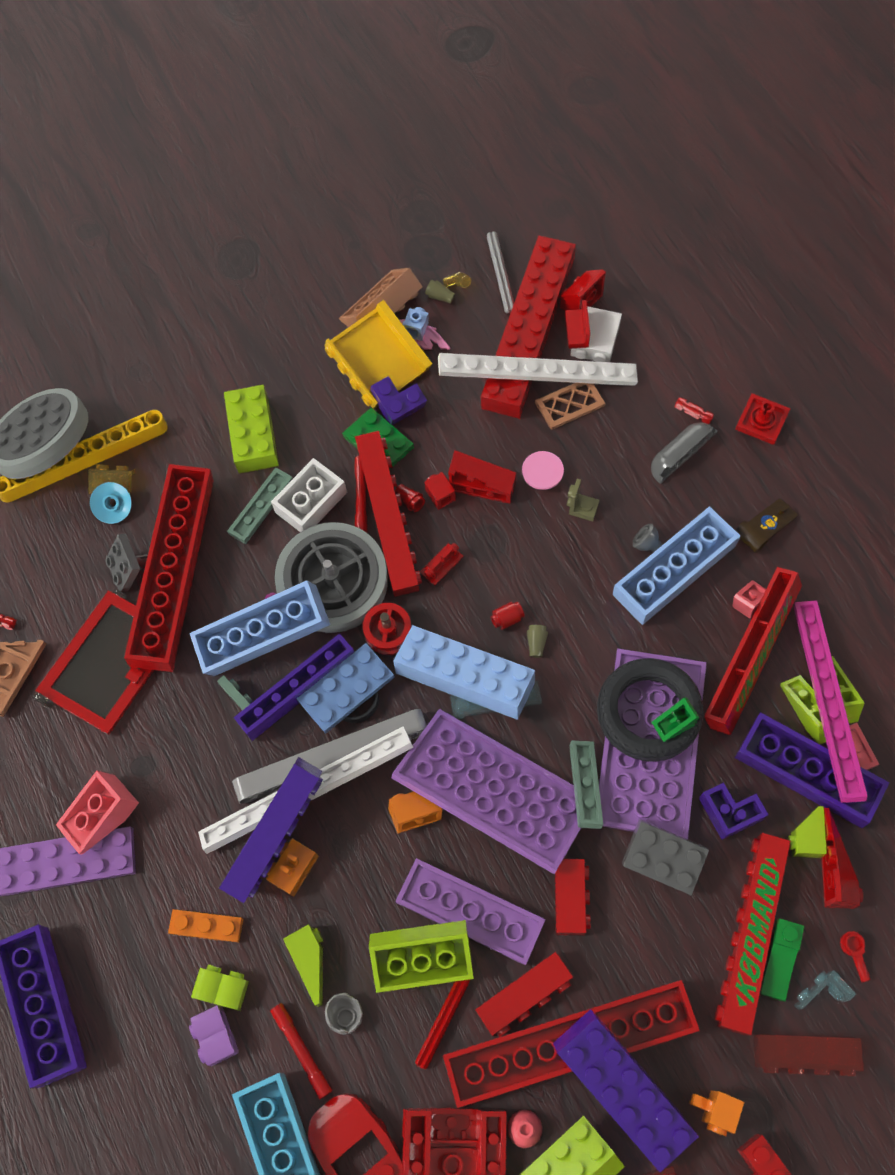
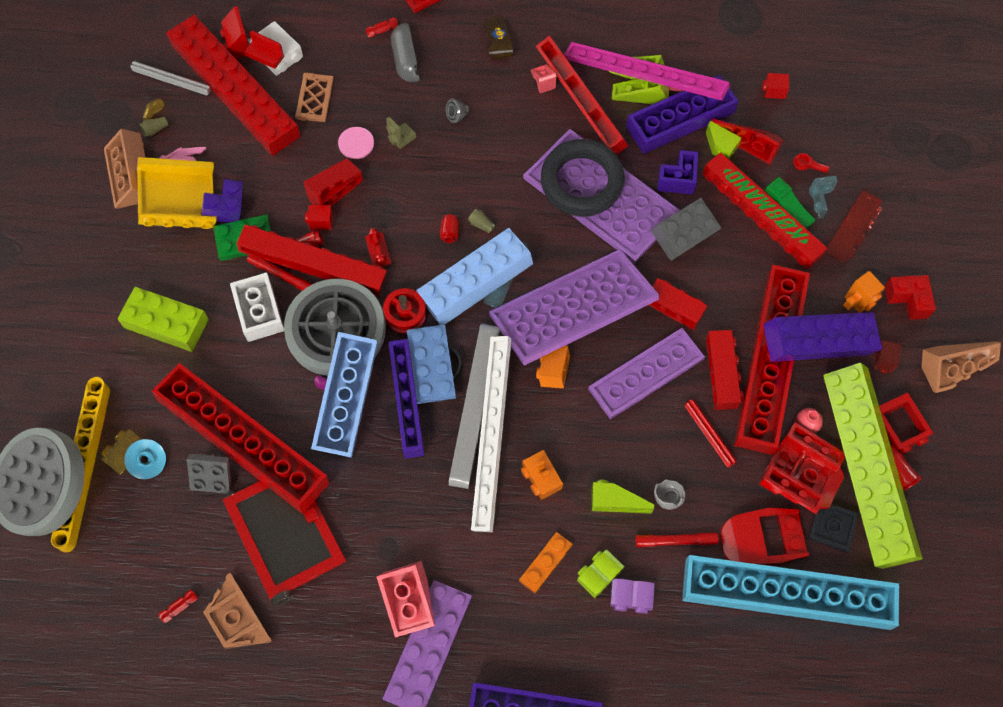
camera: 65 degrees left, 0 degrees up
sand green plate [217,675,253,710] -> none
dark purple brick [219,757,323,903] -> none
sand green plate [227,467,293,544] -> none
lime brick [369,920,474,993] -> none
light blue brick [403,307,429,341] -> none
white plate [438,353,638,386] -> none
sand green plate [569,740,603,829] -> none
light blue brick [612,506,740,625] -> none
green slope [652,697,699,742] -> none

